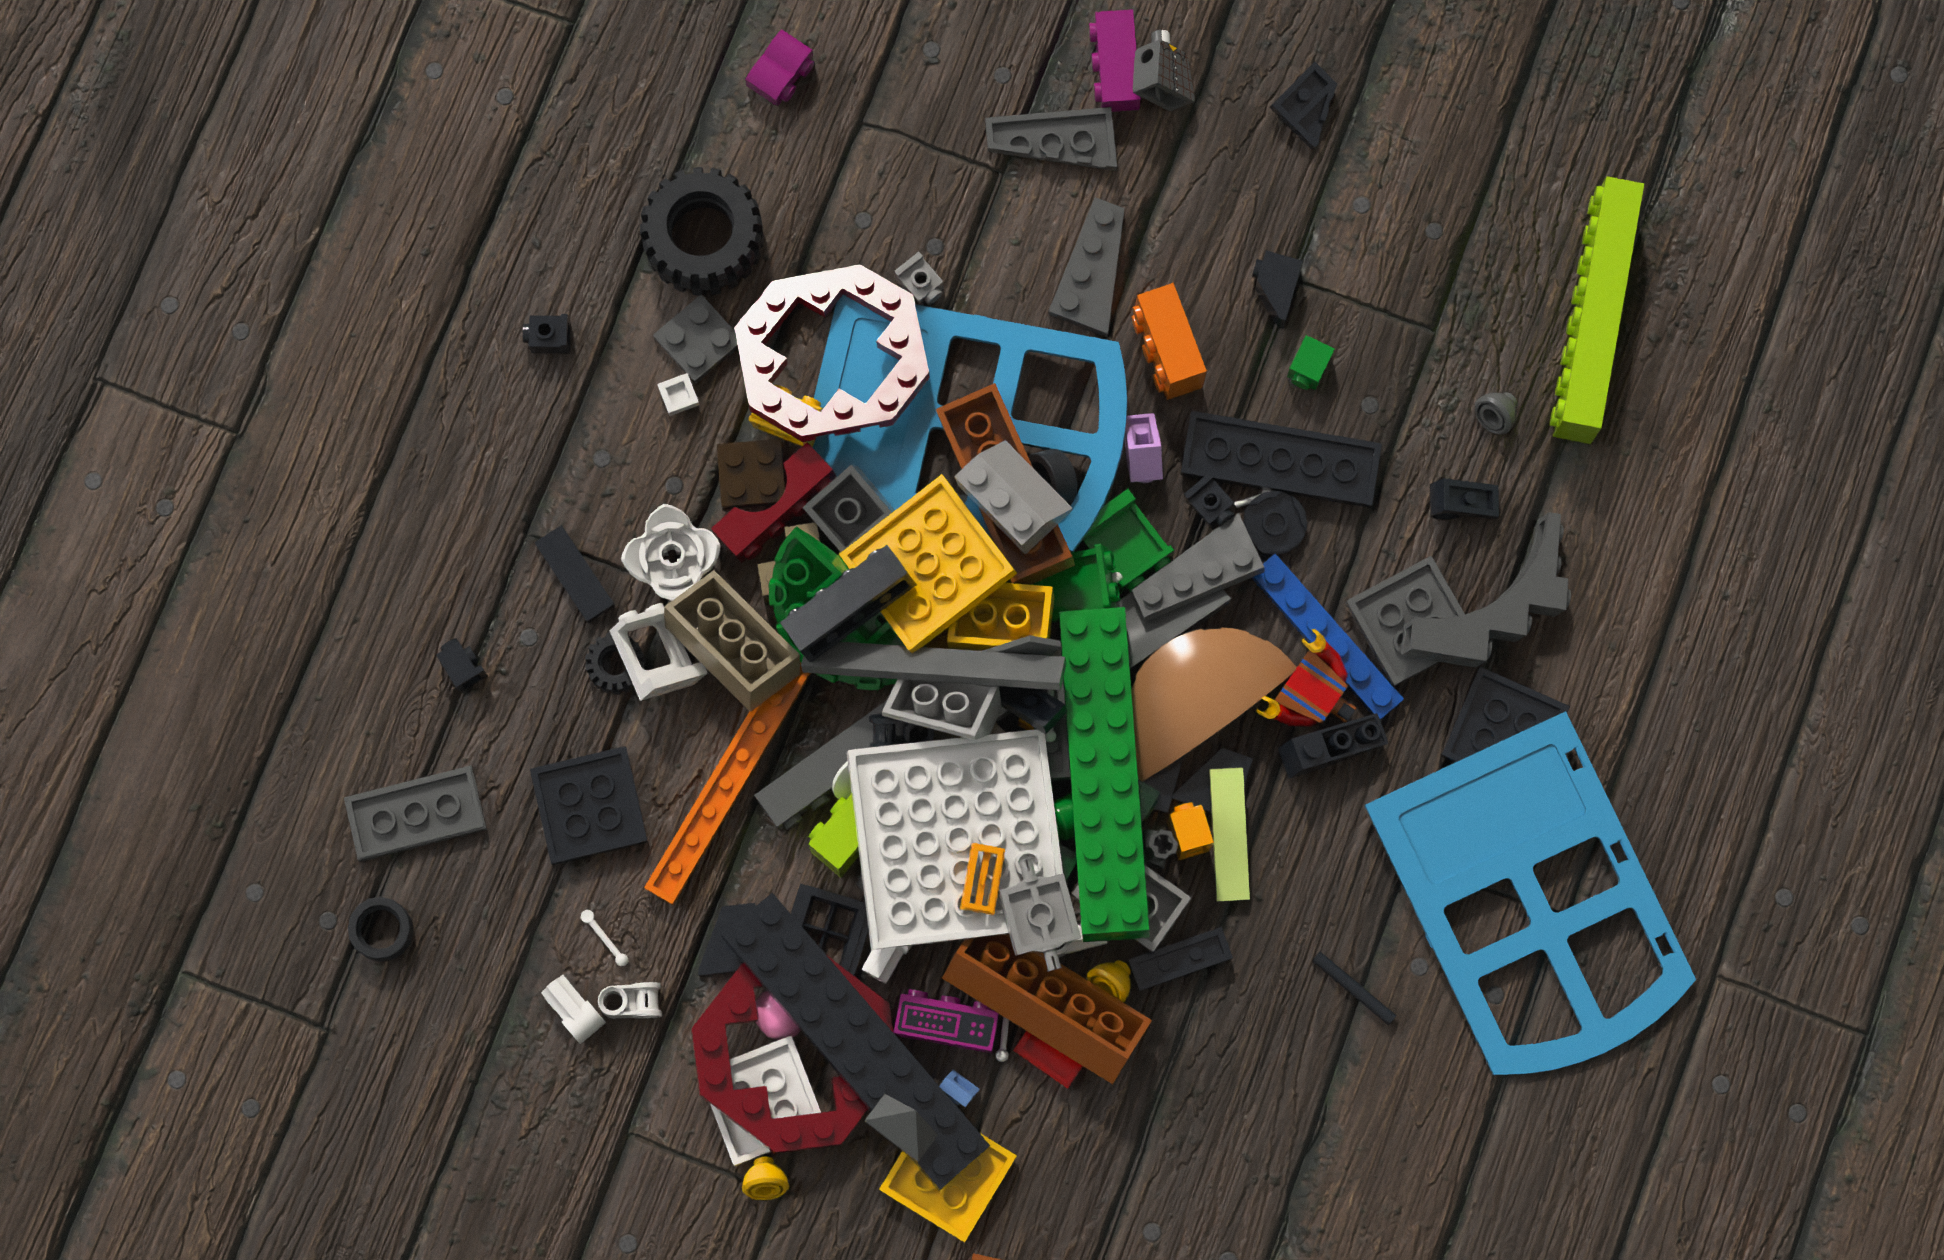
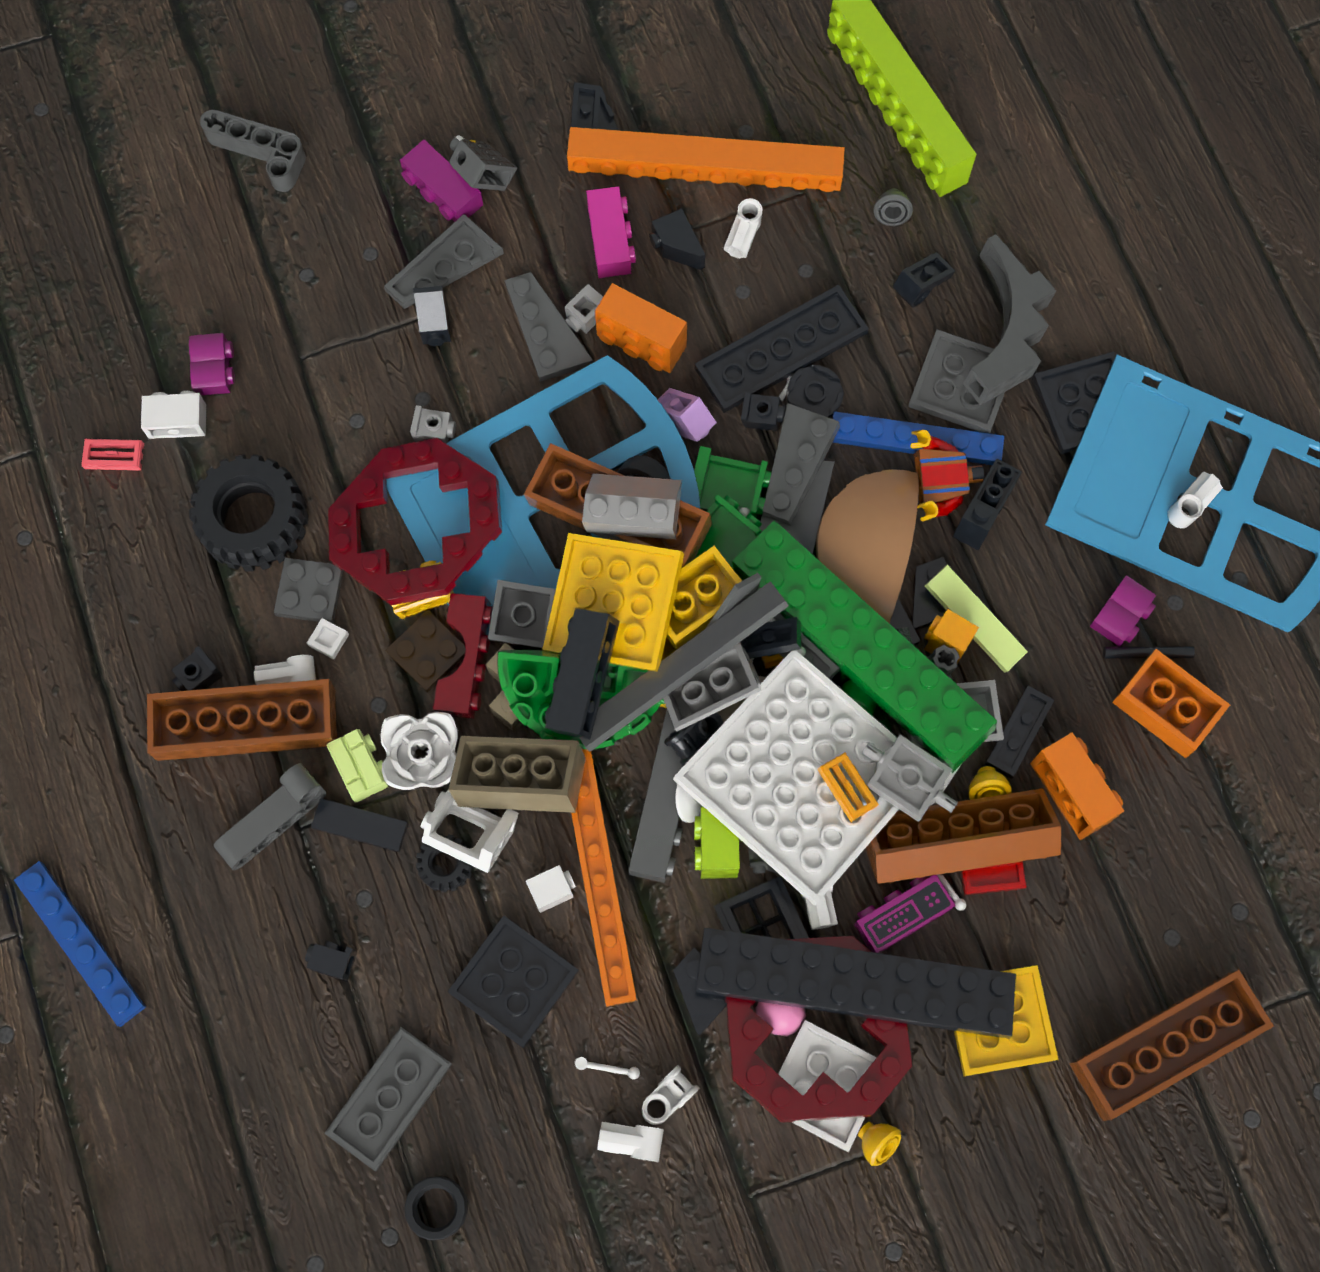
camera: 40 degrees left, 5 degrees down
dark grey slope [864,1094,938,1162] -> none
medium blue plate [940,1070,980,1107] -> none
green brick [1287,335,1335,390] -> none
none -> blue plate [14,861,146,1027]
none -> coral tile [82,439,144,470]
none -> white brick [141,391,206,439]
none -> dark orange brick [147,679,337,761]
none -> dark grey beam [214,763,326,870]
none -> white piece [254,655,316,685]
none -> yellowish green brick [326,729,388,803]
none -> slope [413,286,451,346]
none -> white brick [526,865,576,913]
none -> light grey brick [565,284,603,334]
none -> orange brick [567,127,845,192]
none -> dark pink brick [586,186,636,278]
none -> white piece [724,198,763,259]
none -> orange brick [1030,732,1125,840]
none -> magenta brick [1090,575,1156,647]
none -> orange brick [1112,649,1230,758]
none -> white piece [1168,472,1223,528]

